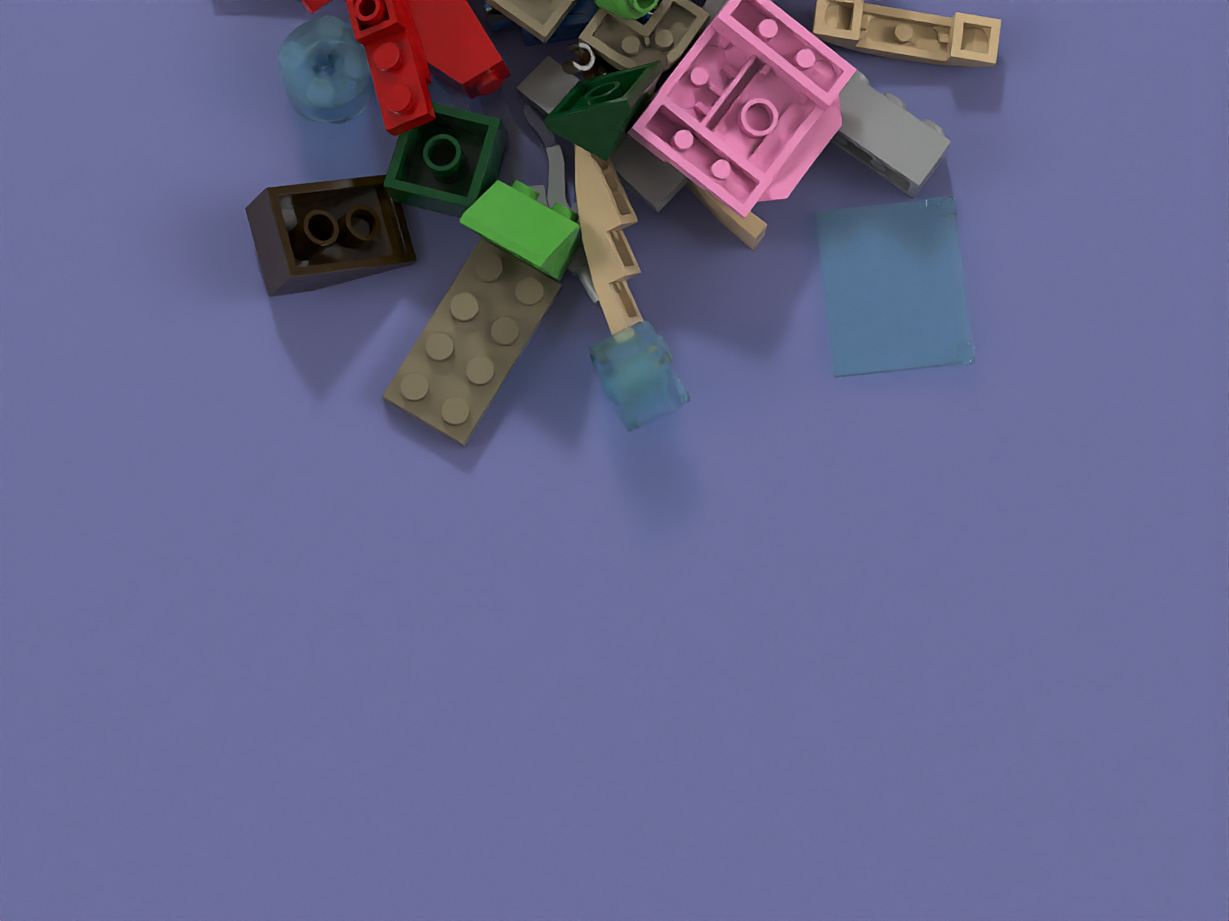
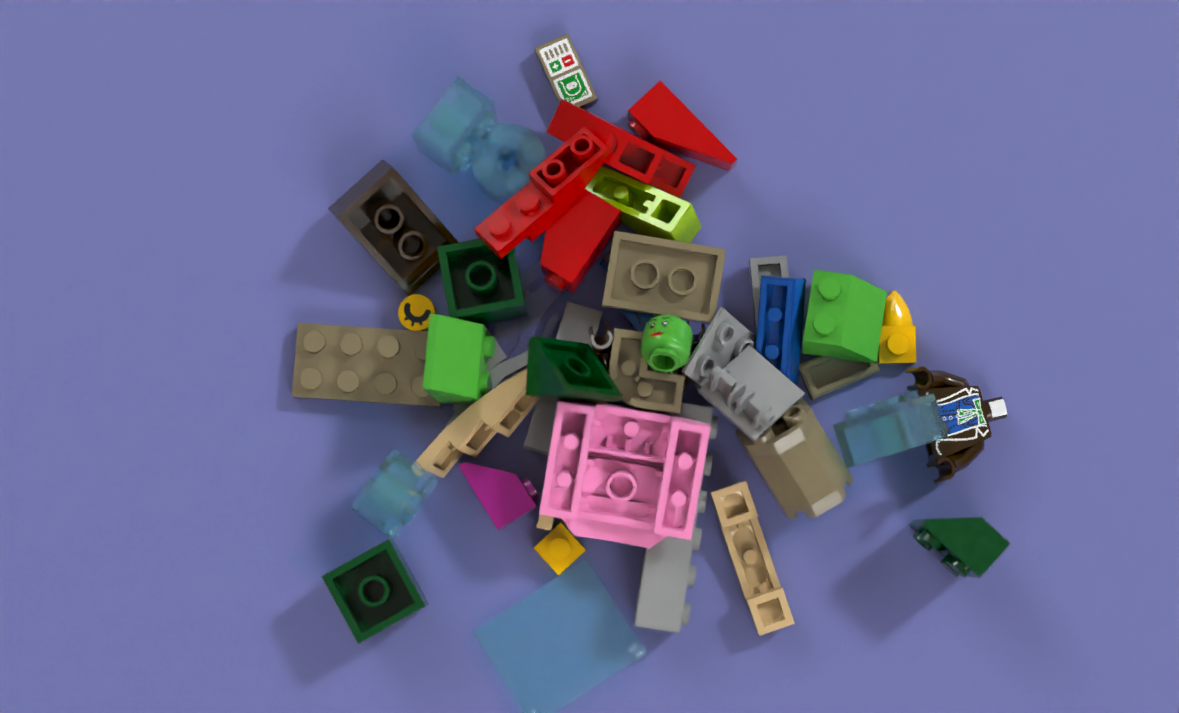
camera: 65 degrees right, 5 degrees up
none -> dark green brick [322,539,429,644]
none -> yellow tile [398,294,436,331]
none -> clear light blue brick [412,76,498,176]
none -> magenta slope [459,462,539,530]
none -> yellow plate [534,523,586,576]

